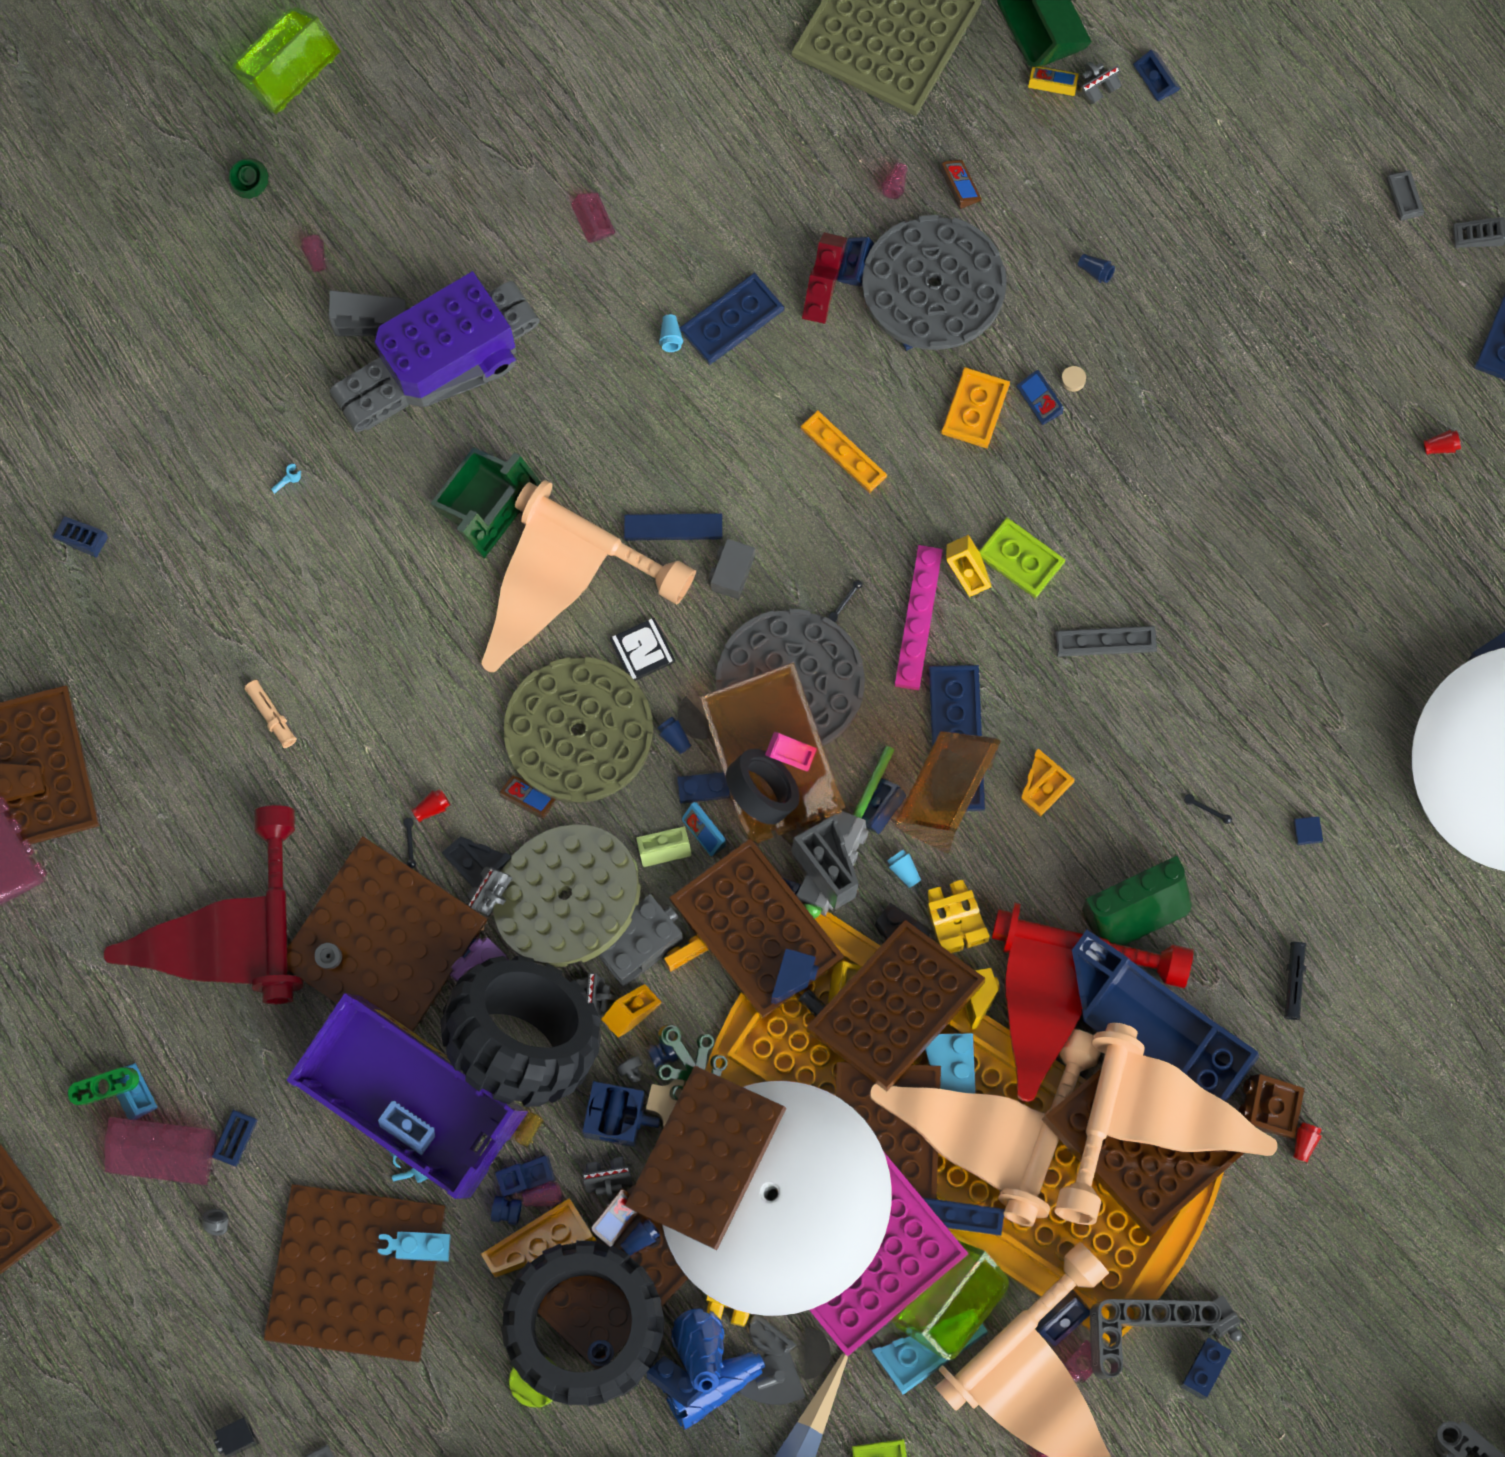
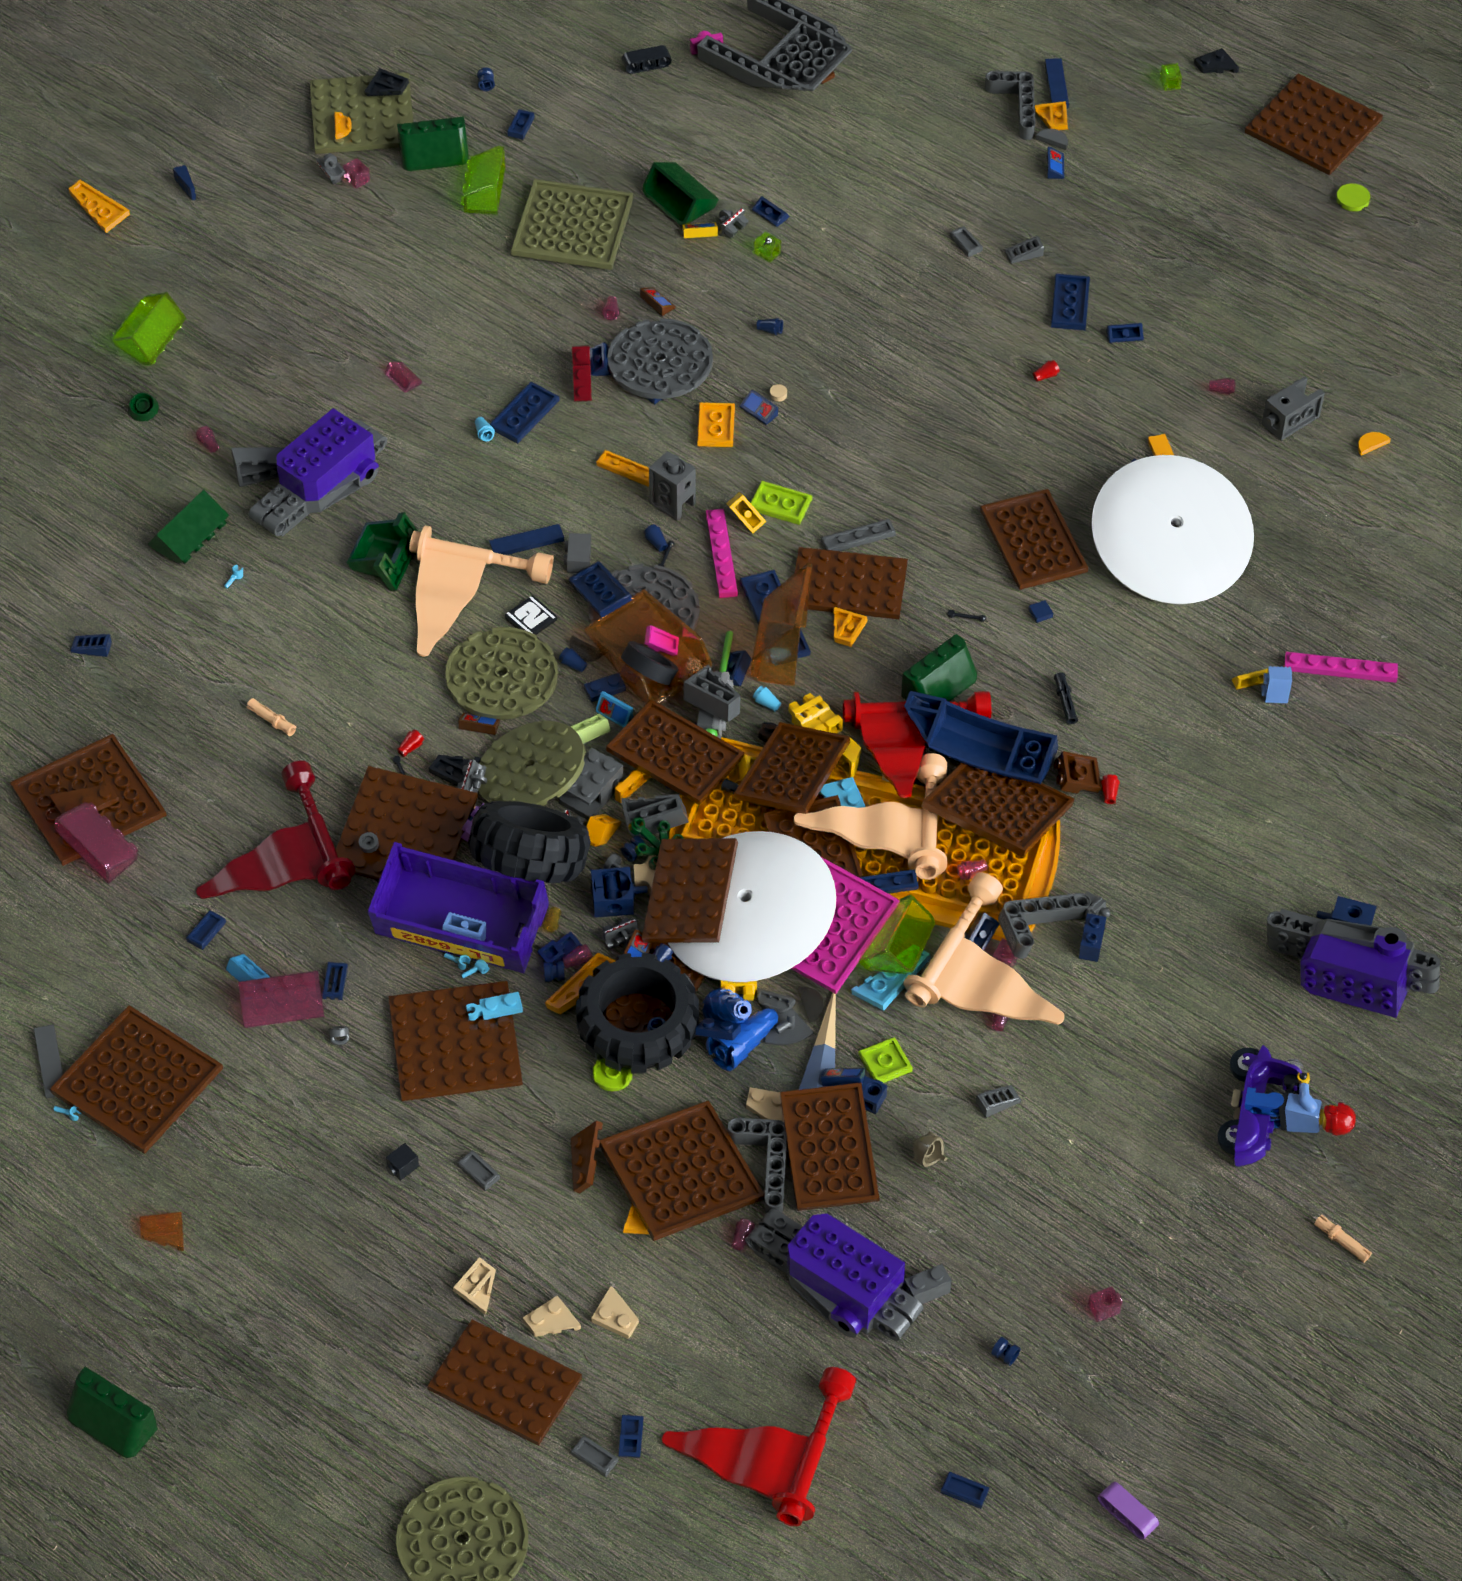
camera: 20 degrees left, 20 degrees down
green beam [68,1067,139,1105] -> none
dark blue slope [771,949,819,1004] -> none
light nougat flag [1055,1023,1277,1225] -> none
none -> dark green windscreen [148,489,229,564]
none -> dark blue tile [186,910,226,950]
none -> dark blue tile [568,561,633,618]
none -> dark grey wedge [621,794,689,838]
none -> dark blue cone [644,524,668,552]
none -> dark grey torso [649,451,696,521]
none -> clear neon green brick [754,232,781,262]
none -> reddish brown plate [790,547,908,620]
none -> clear pink cone [957,859,988,880]
none -> reddish brown plate [980,489,1088,590]

